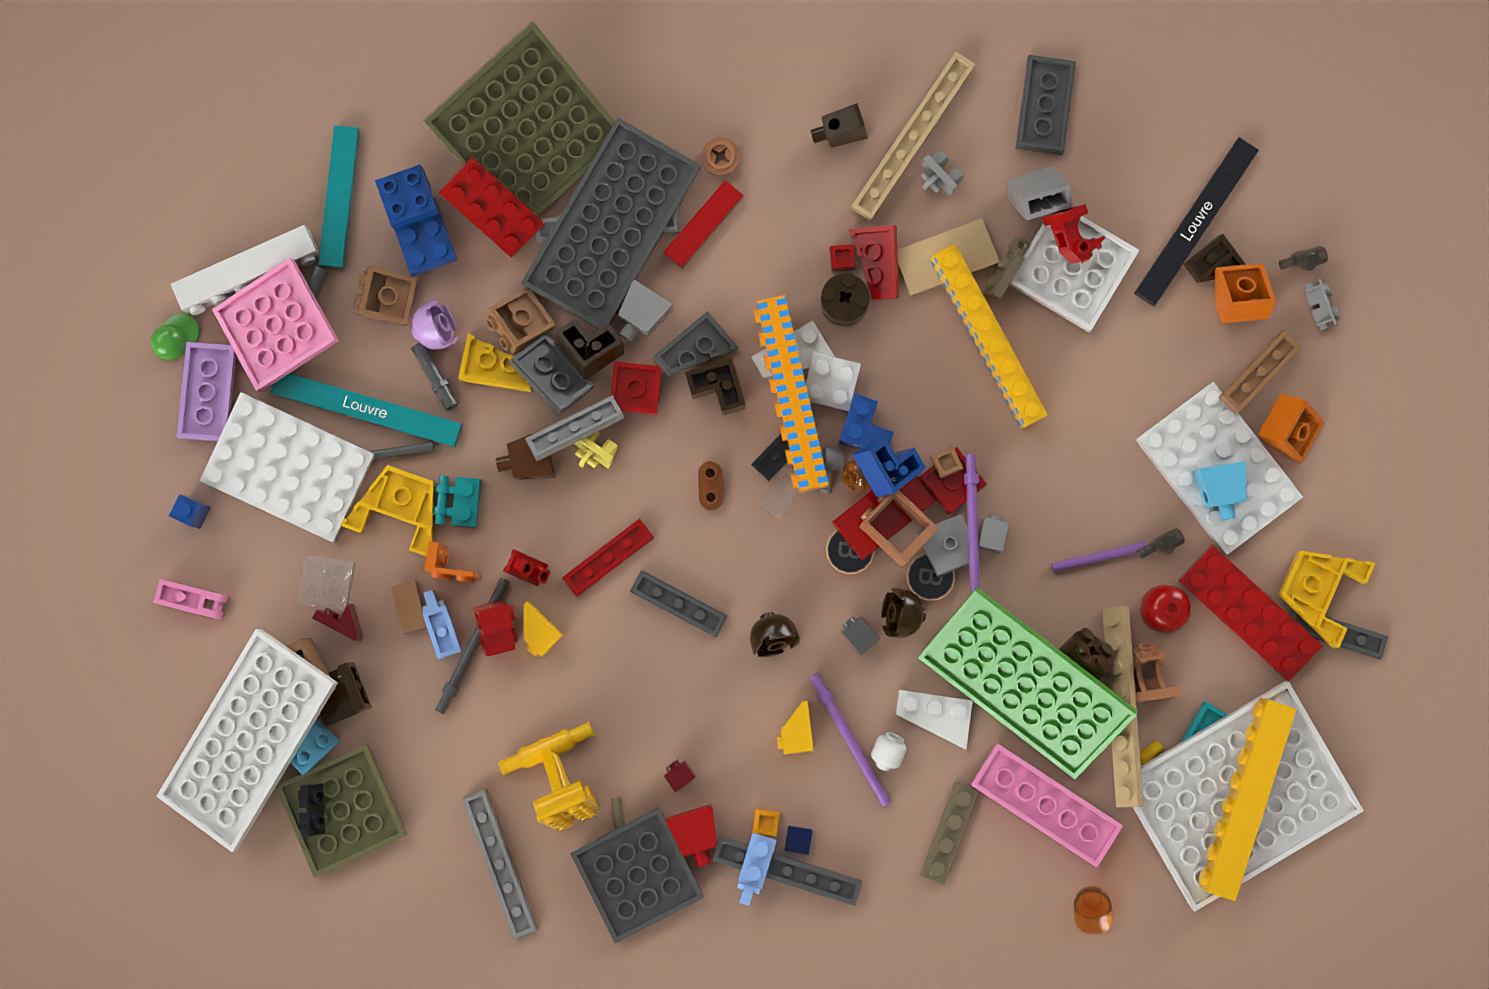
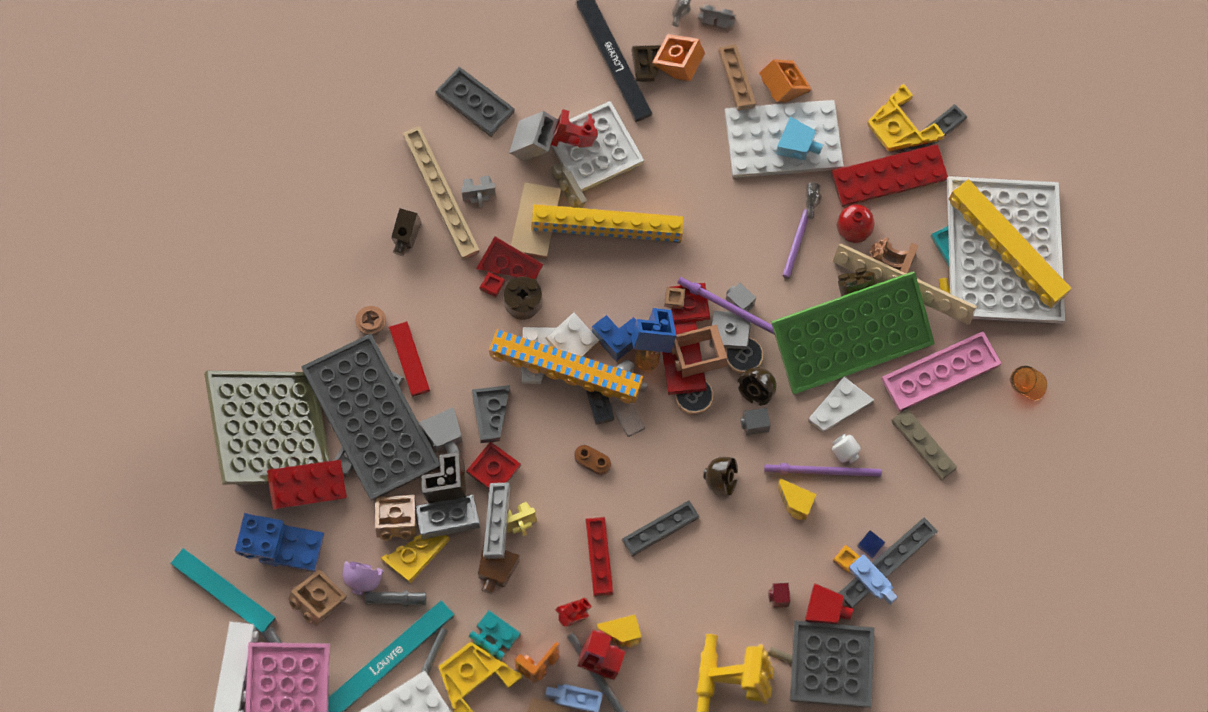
camera: 60 degrees left, 15 degrees down
dark brown brick [685,358,746,416] -> none

